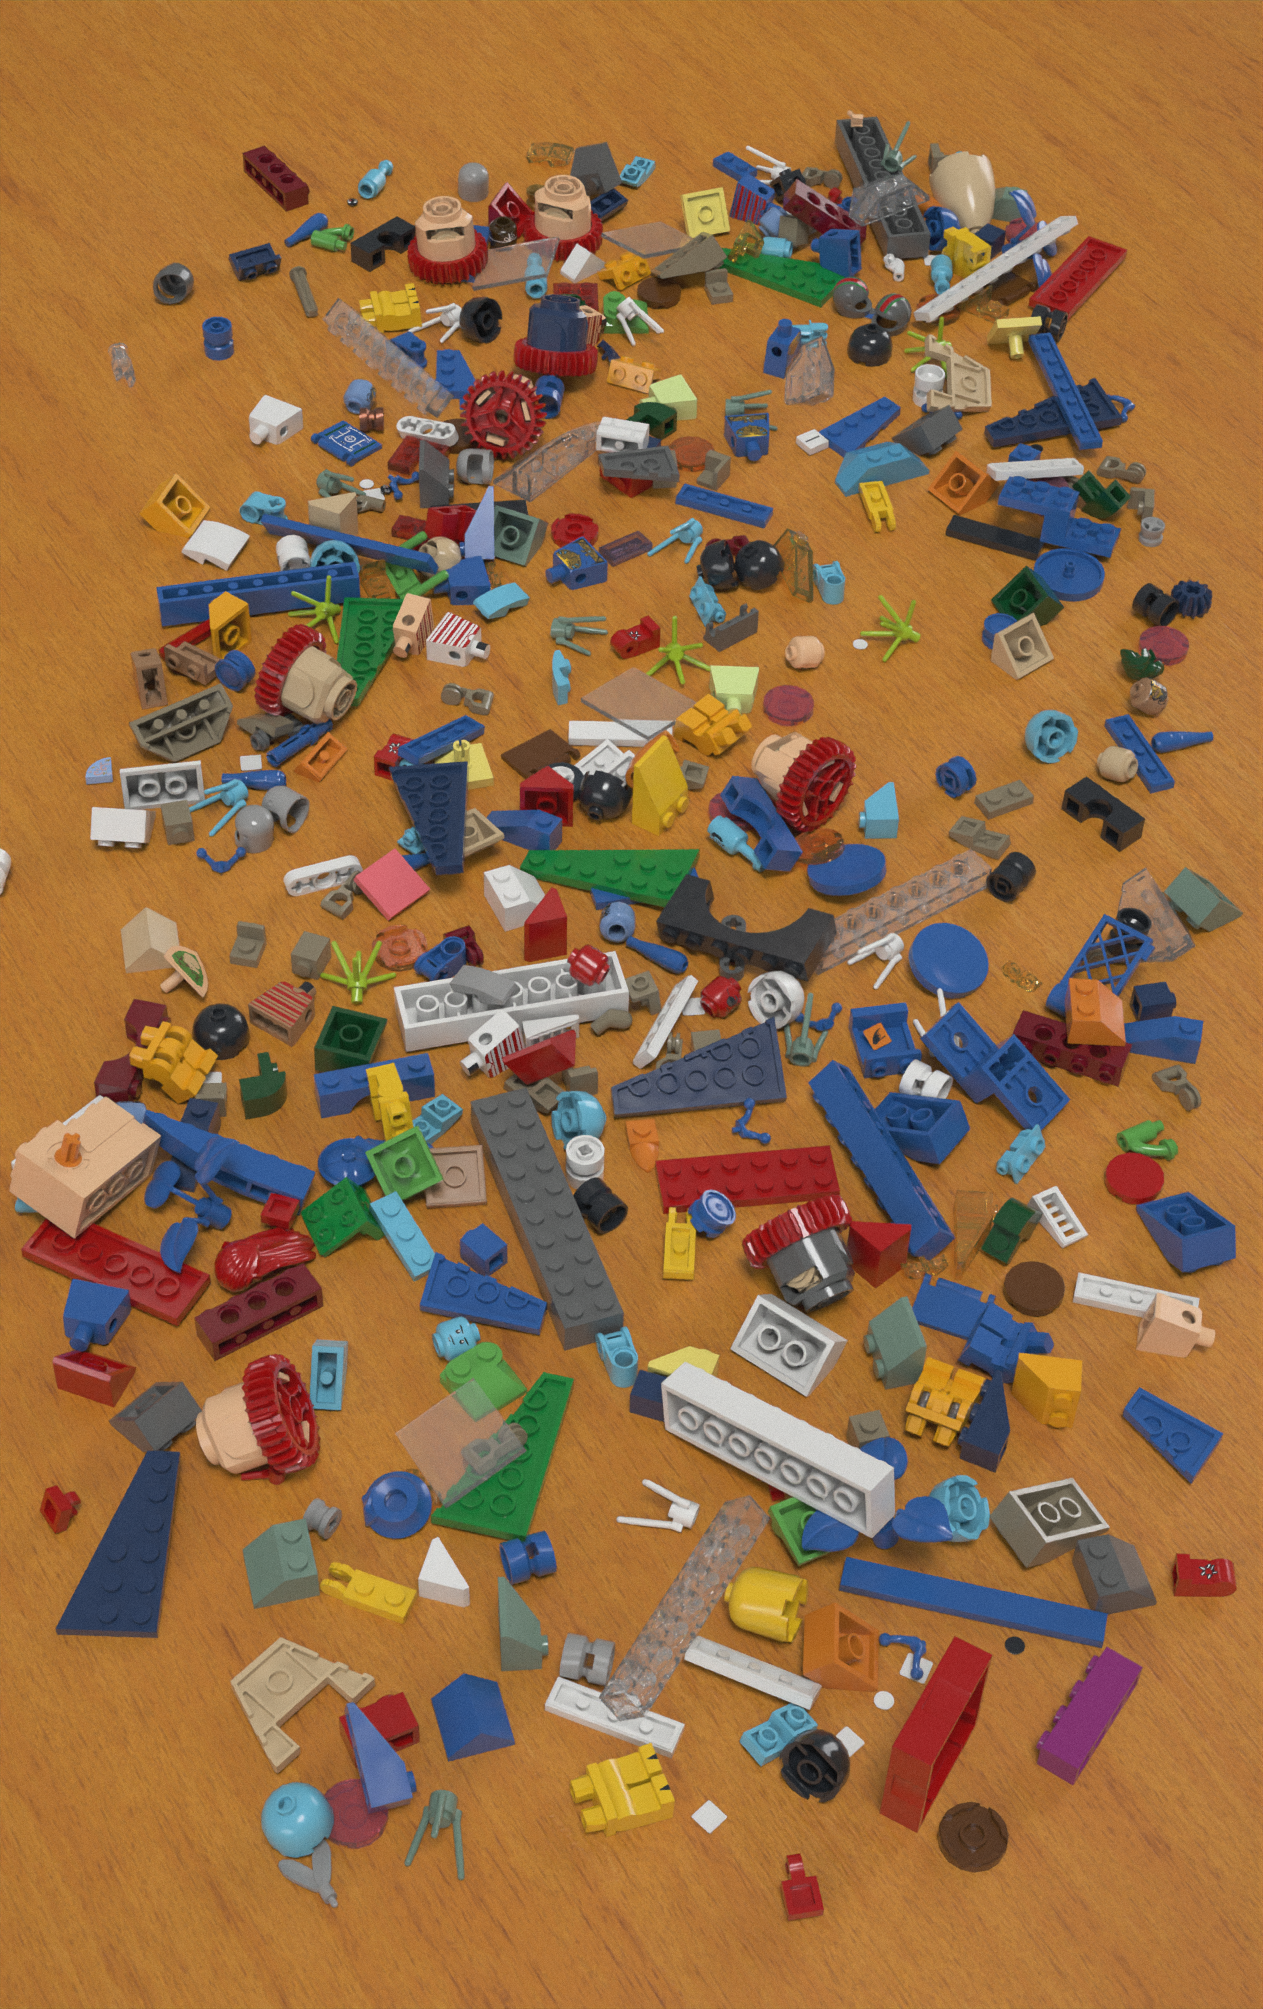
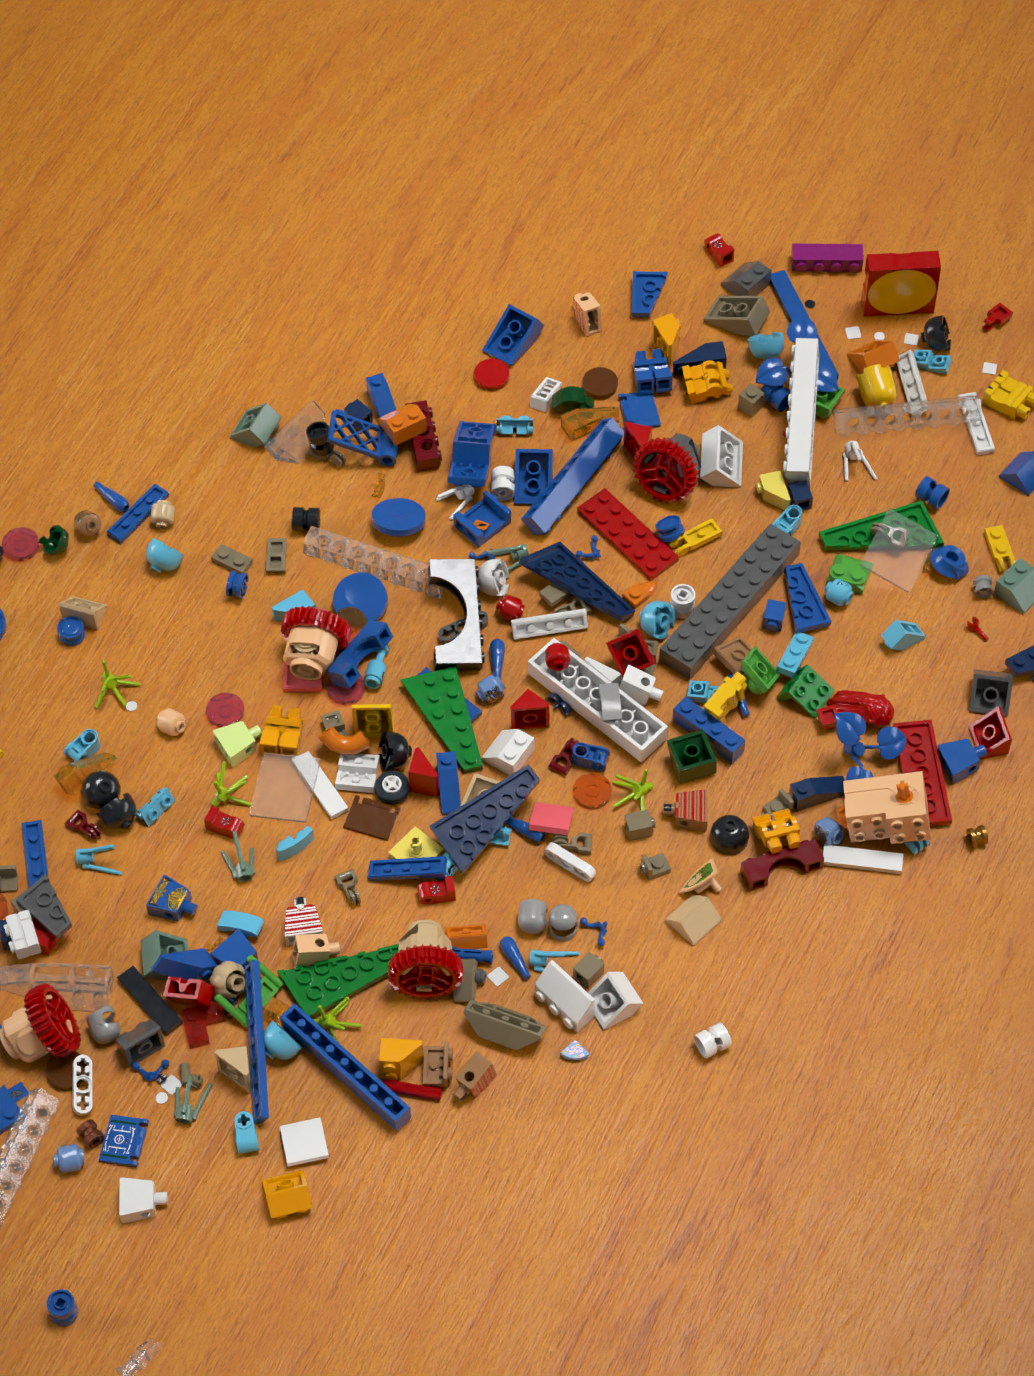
camera: 120 degrees left, 10 degrees up
blue slope [143,1110,315,1216] -> none
dark red brick [194,1263,323,1361] -> none
red piece [196,1353,321,1474] -> none
blue wheel [215,650,256,691] -> none
dark green brick [239,1052,287,1120] -> none
white wheel [276,535,310,571] -> none
blue piece [318,1135,377,1187] -> none
clear red plate [387,435,450,475] -> none
white slope [418,1537,470,1607] -> none
sand green slope [498,1577,548,1671] -> none
red tile [551,513,599,548] -> none
light grey wheel [560,1633,616,1686] -> none
black wheel [573,1177,628,1234] -> none
tile [599,530,653,567] -> none
dark tan bracket [625,971,661,1015] -> none
dark grey hinge [703,604,759,652] -> none
white plant [847,933,904,990] -> none
sand green slope [863,1296,927,1390] -> none
blue piece [879,1633,926,1680] -> none
dark green slope [991,565,1064,626] -> none
black arch [1062,776,1145,852] -> none
white tile [1073,1273,1200,1318] -> none
bright green plant [1117,1120,1178,1161] -> none
dark tan piece [1152,1065,1201,1111] -> none

